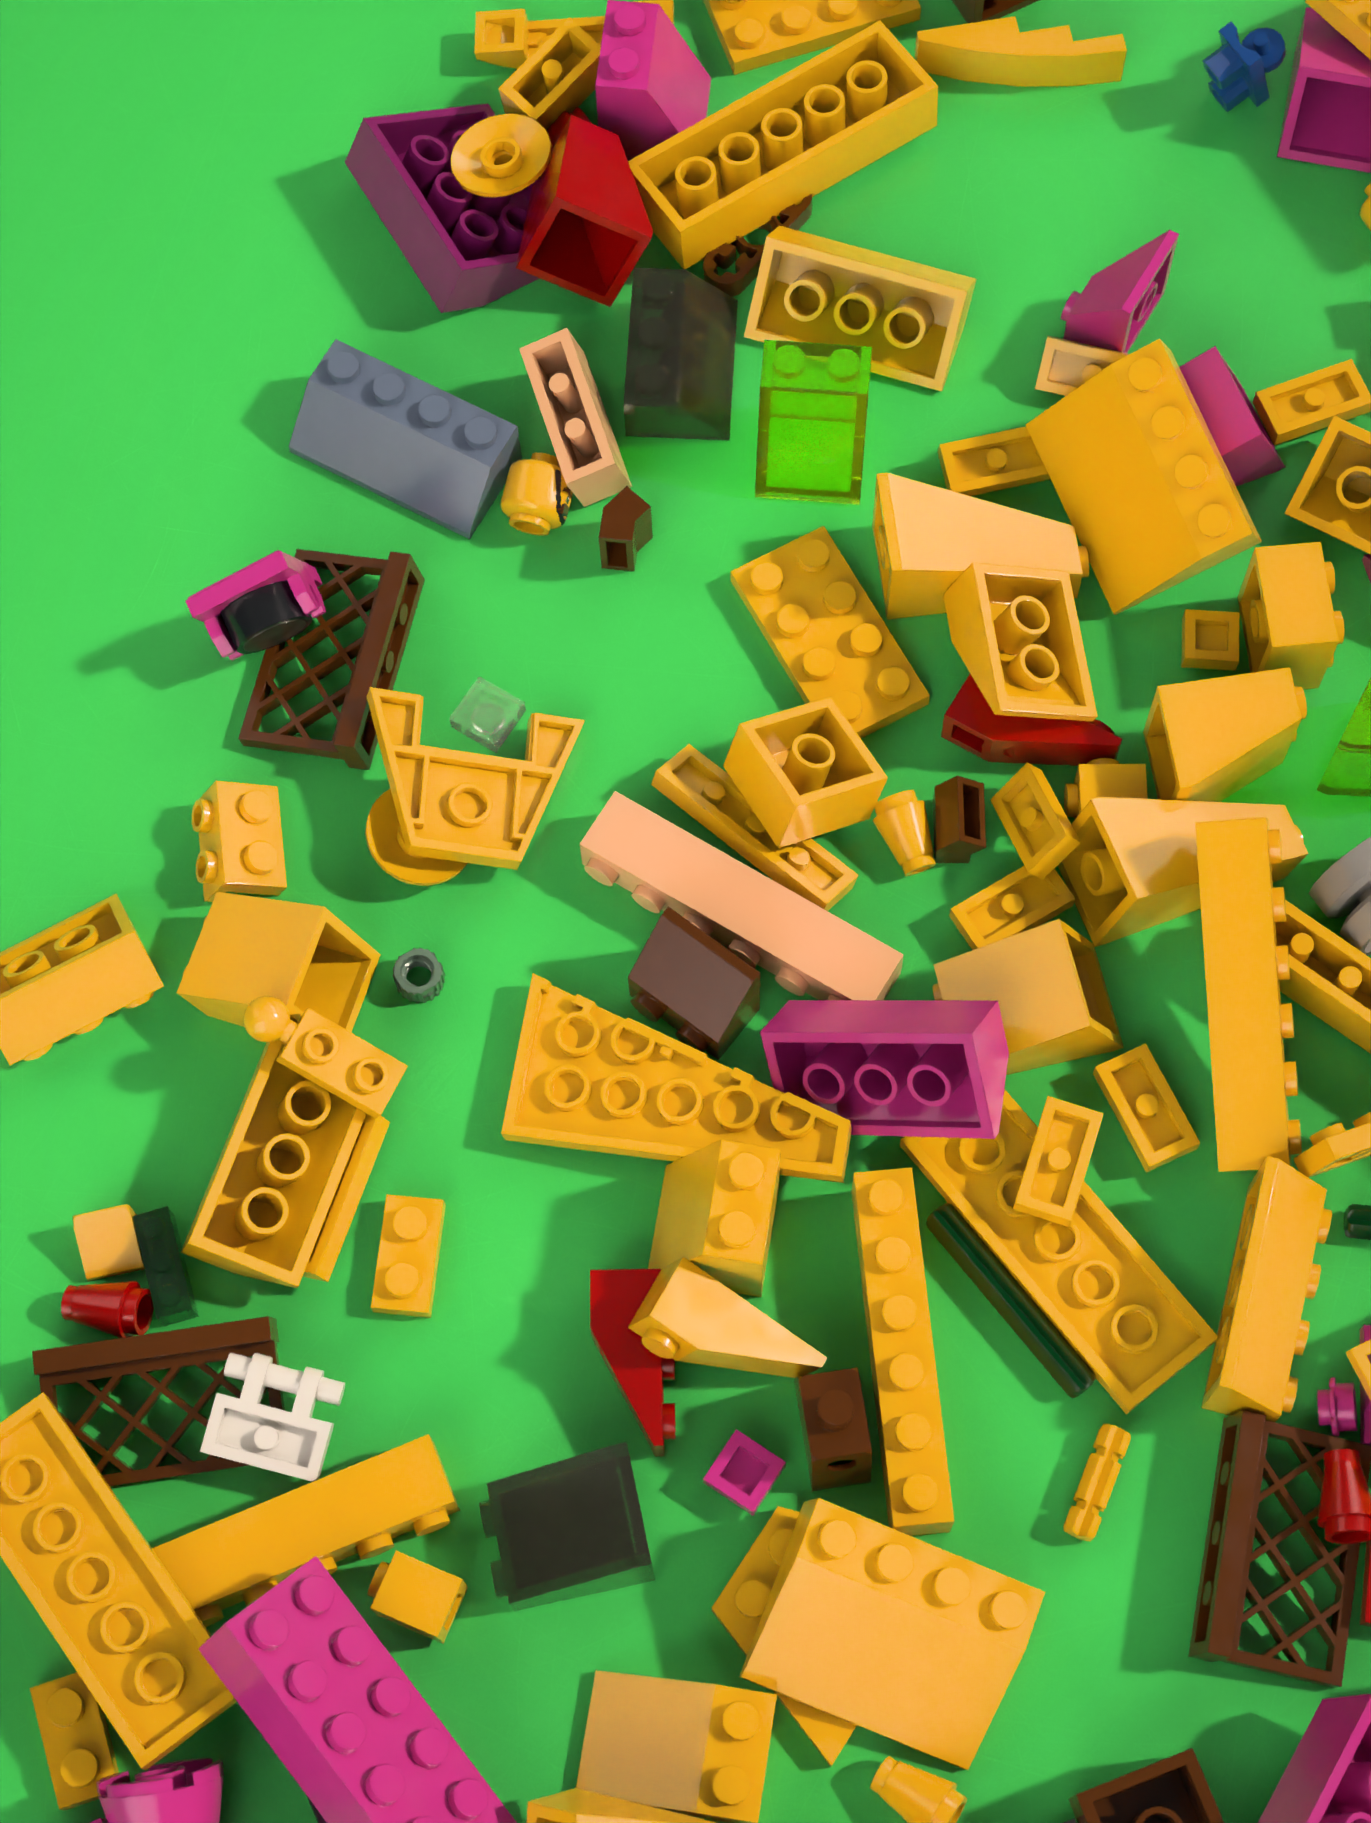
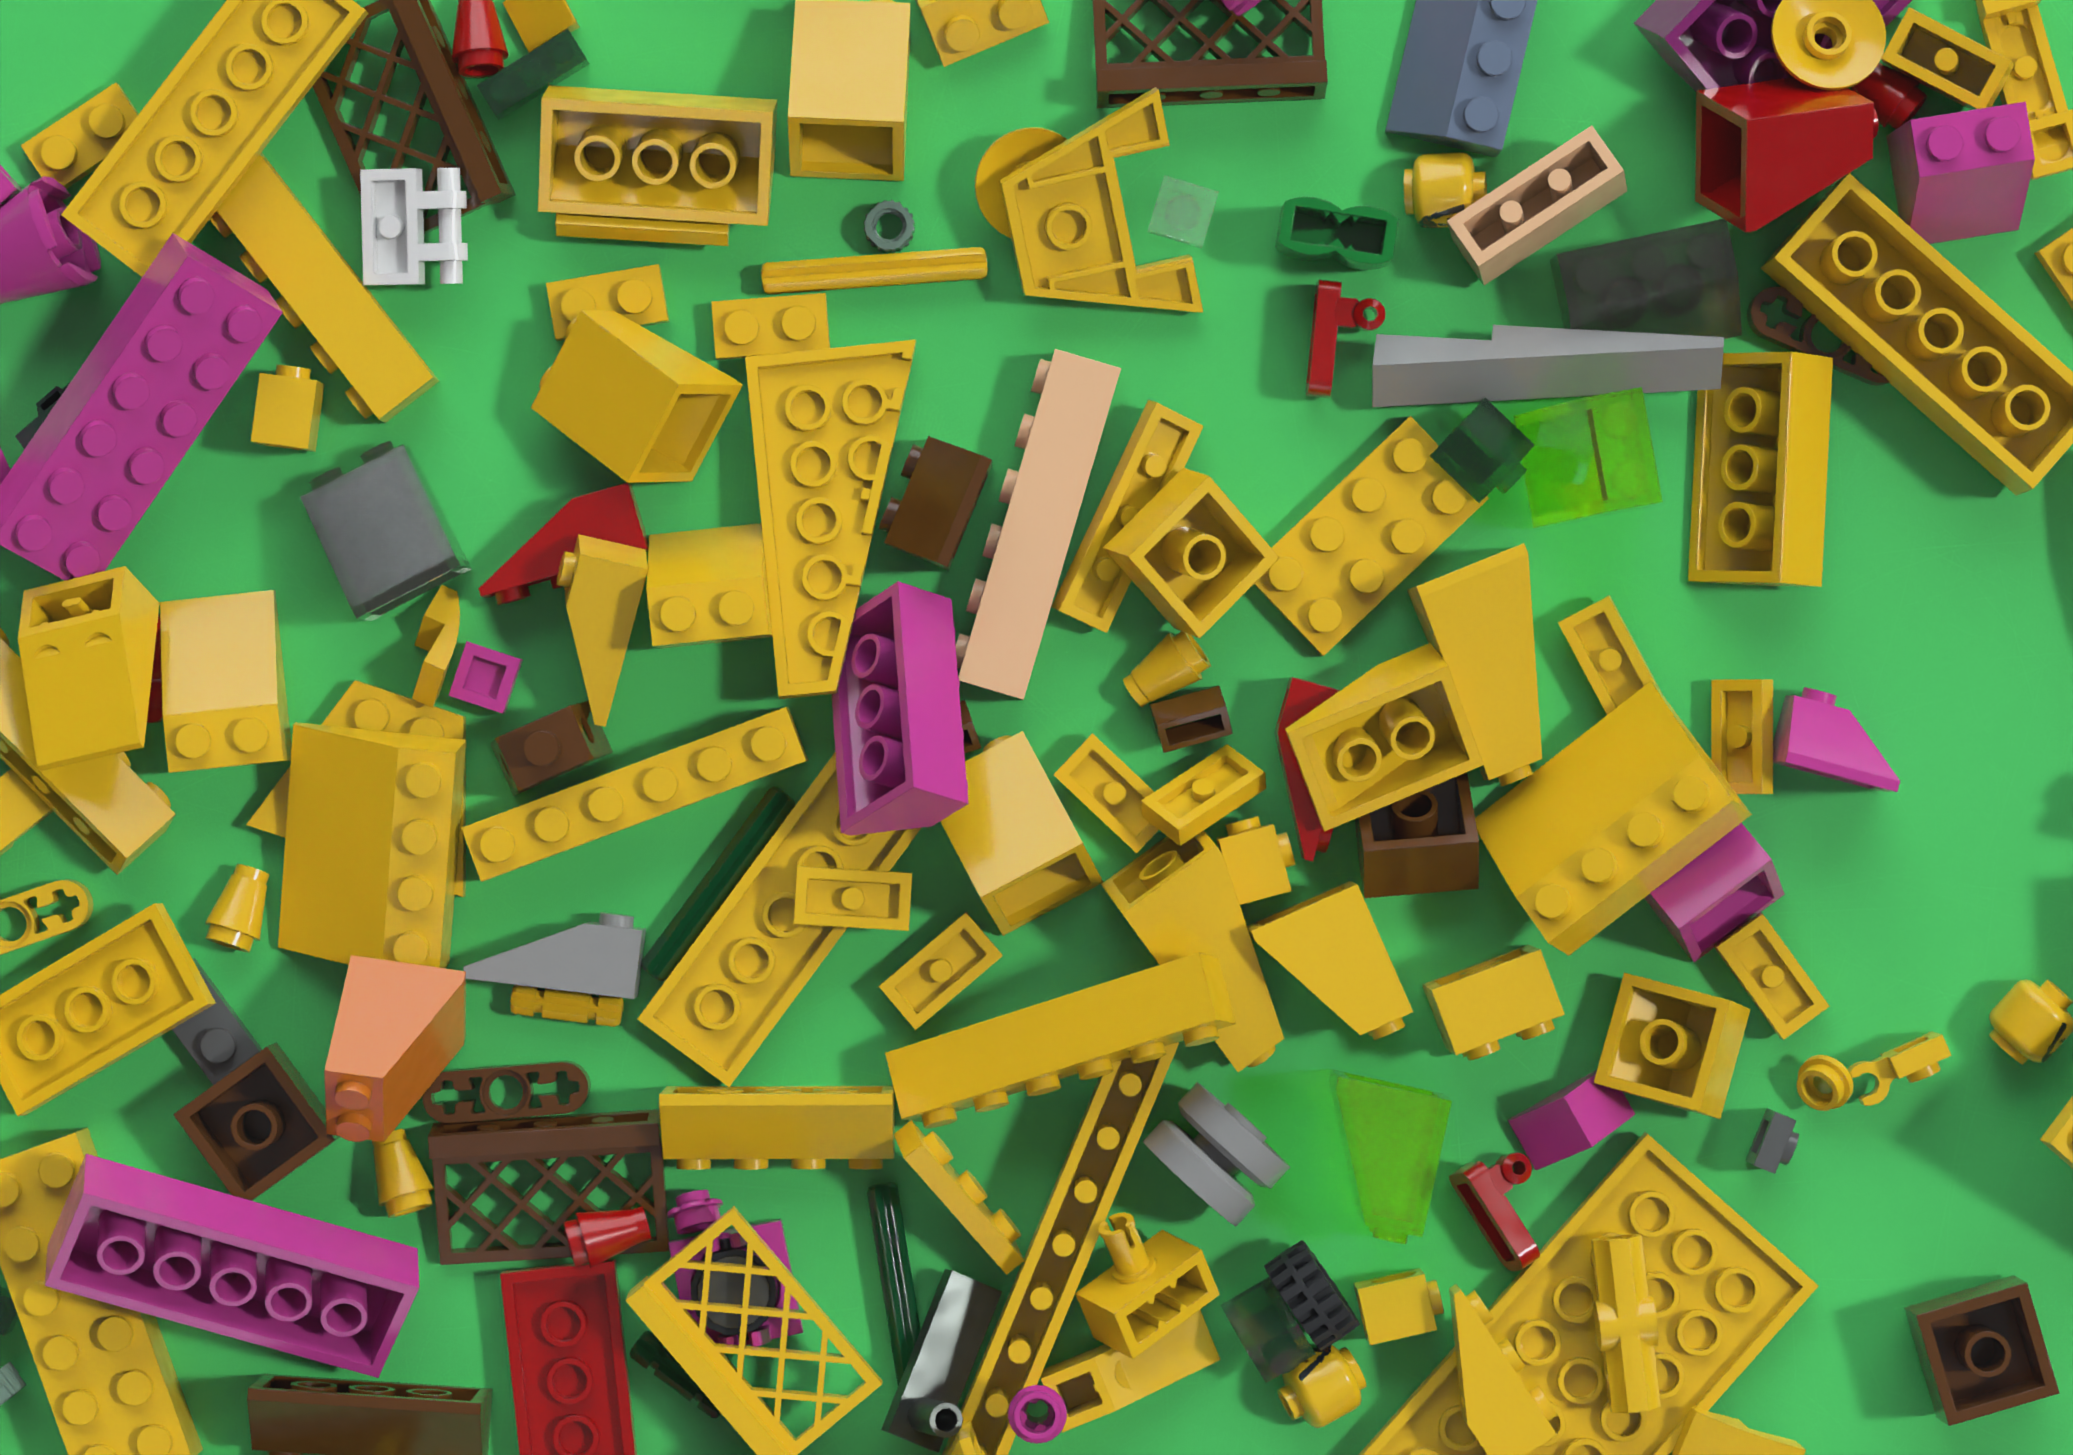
camera: 75 degrees right, 20 degrees up
yellow plate [243,996,408,1119] -> none
reddish brown piece [599,486,653,572] -> none
yellow plate [1181,609,1240,671] -> none
none -> orange slope [324,955,466,1142]
none -> yellow cone [372,1129,434,1218]
none -> yellow slope [412,585,460,708]
none -> reddish brown beam [422,1060,591,1123]
none -> light grey slope [463,912,646,999]
none -> yellow slope [531,310,743,483]
none -> yellow plate [711,293,830,360]
none -> yellow axle [761,247,988,294]
none -> green brick [1275,197,1399,270]
none -> red piece [1306,280,1386,398]
none -> reddish brown slope [1355,772,1479,898]
none -> light grey slope [1372,325,1724,407]
none -> clear green brick [1430,398,1535,503]

